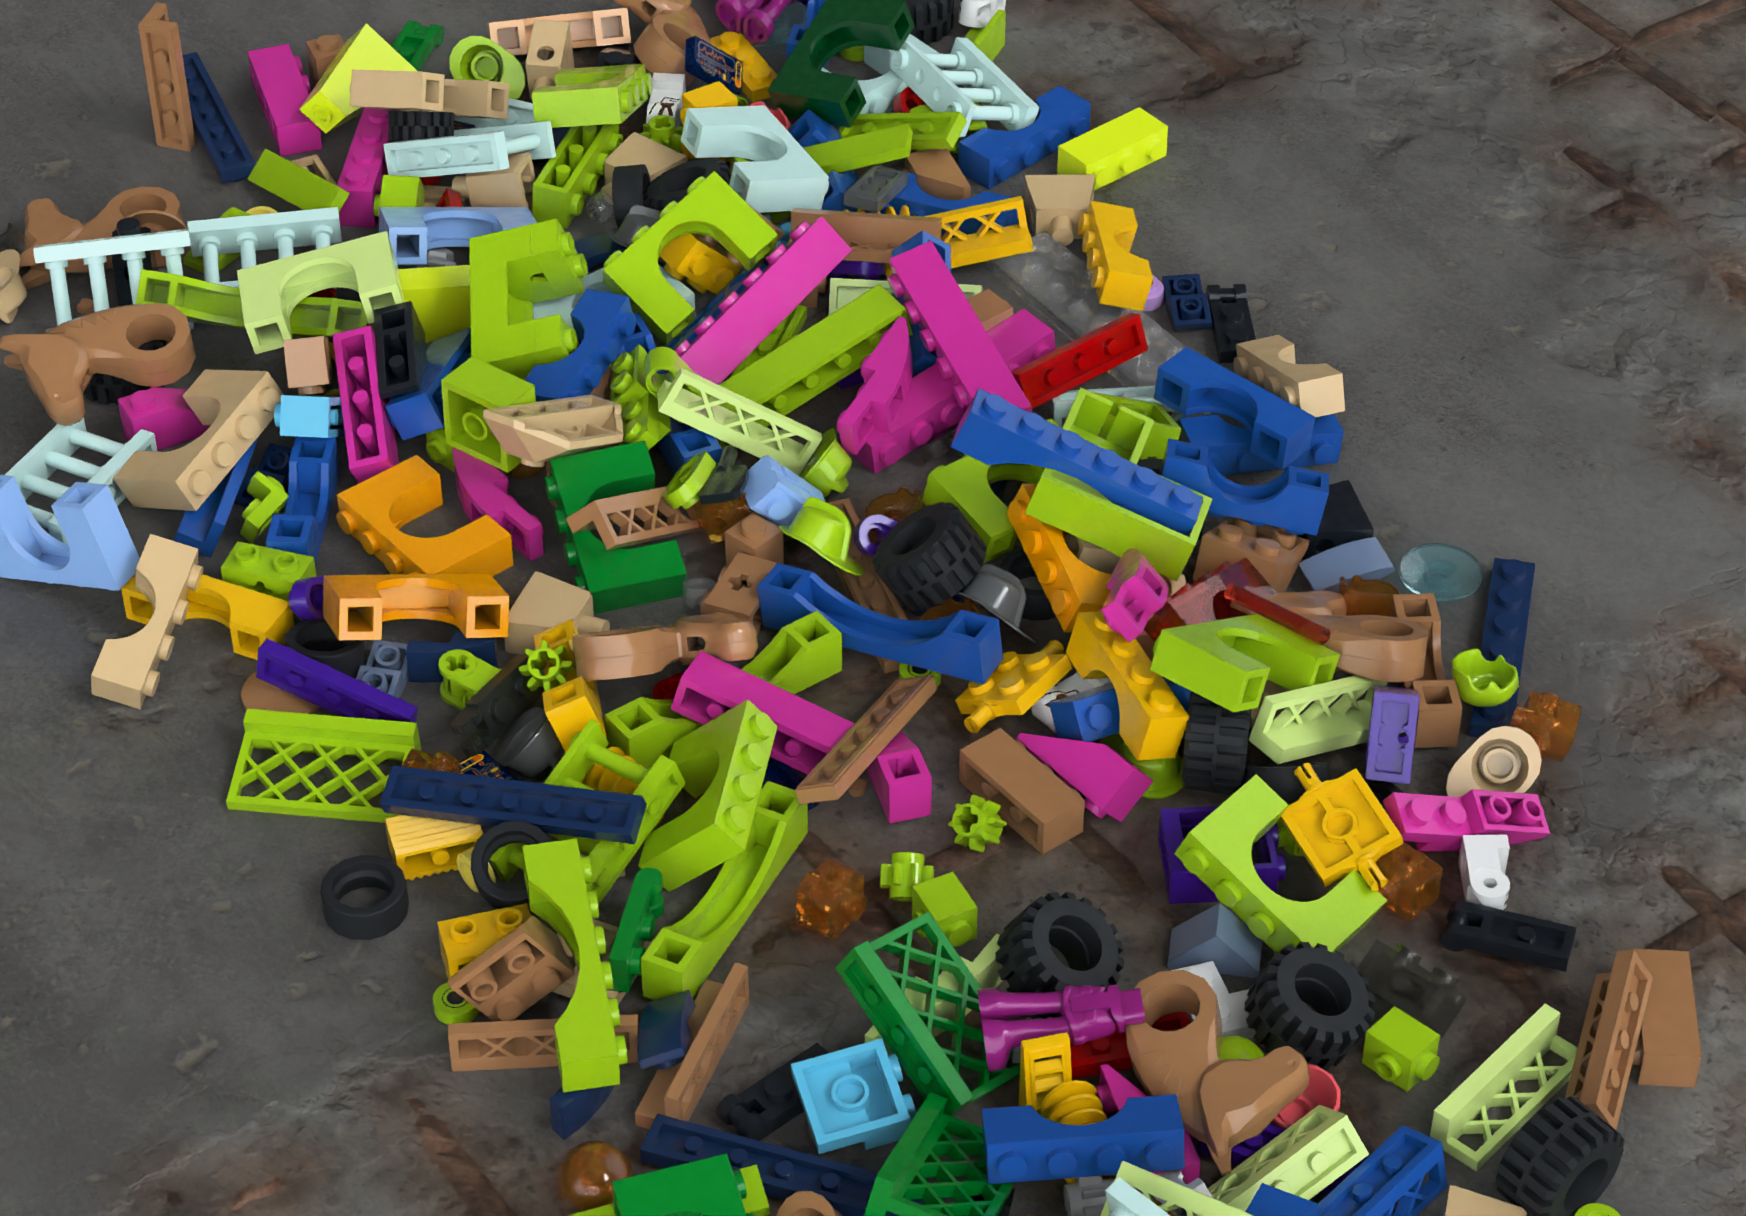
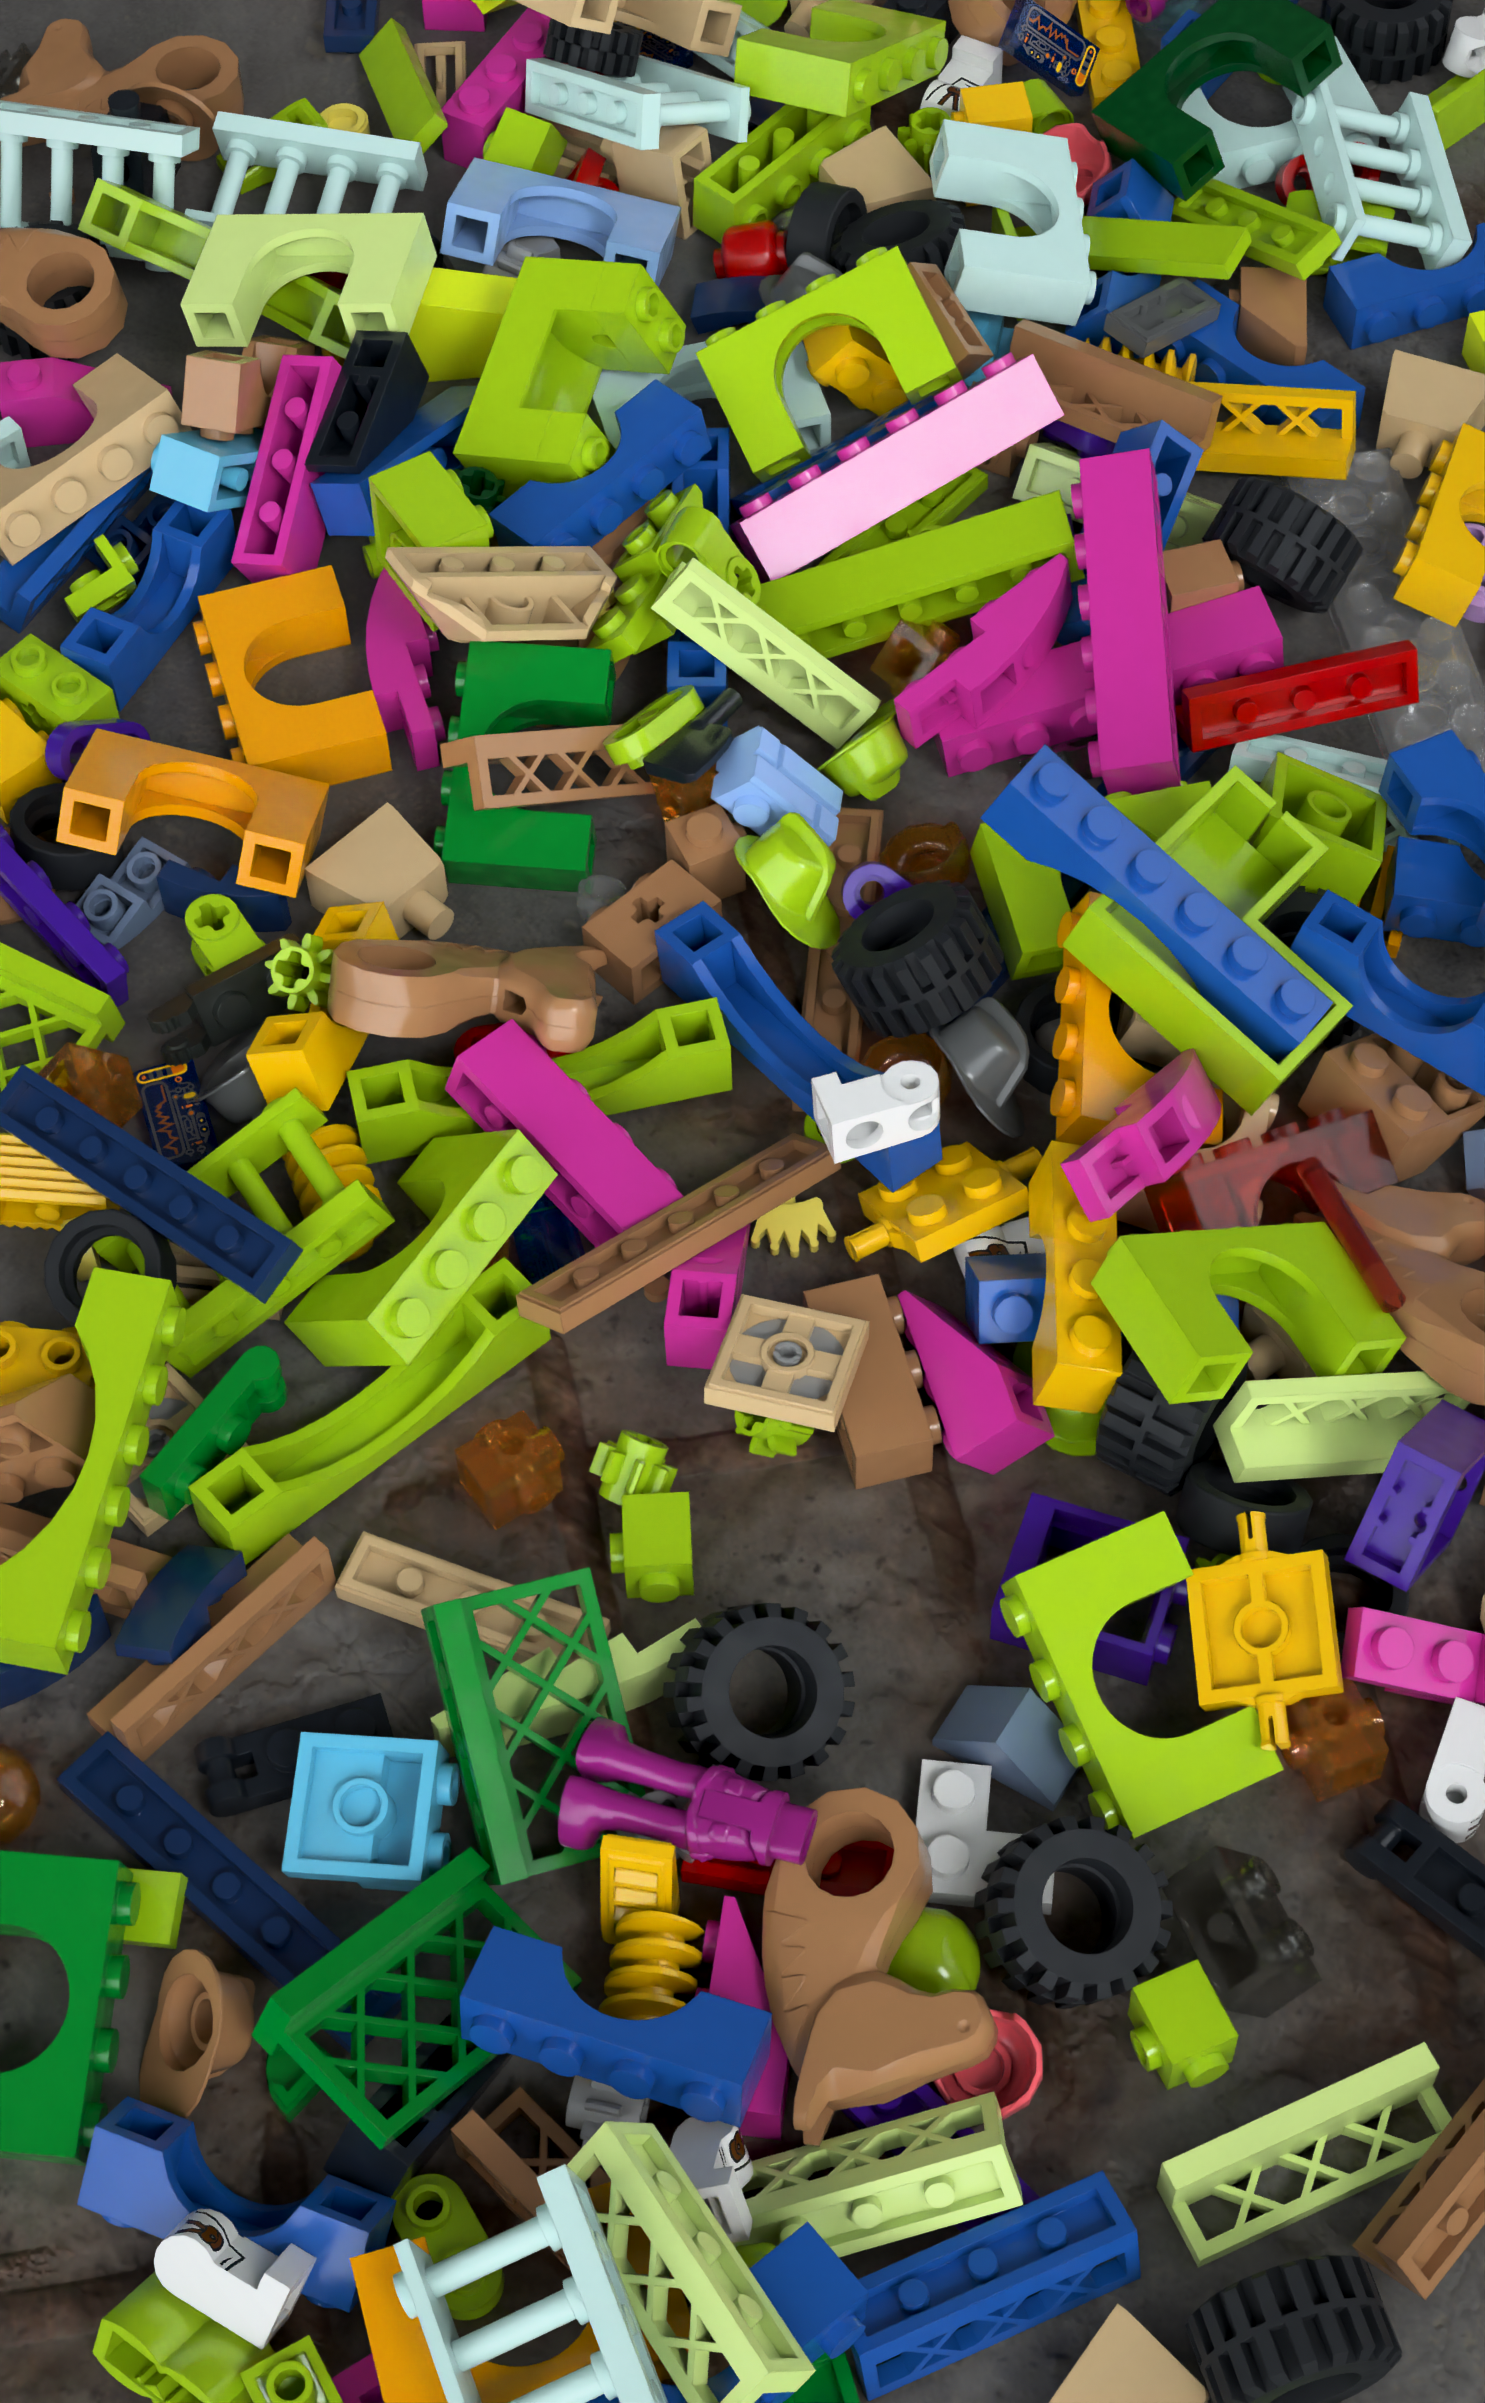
camera: 25 degrees right, 15 degrees up
none -> tan tile [335,1531,611,1667]
none -> tan piece [704,1294,870,1432]
none -> red head [713,220,788,279]
none -> light yellow piece [751,1197,836,1258]
none -> white leg [811,1060,940,1164]
none -> clear orange brick [870,620,962,696]
none -> black tyre [1202,476,1363,614]

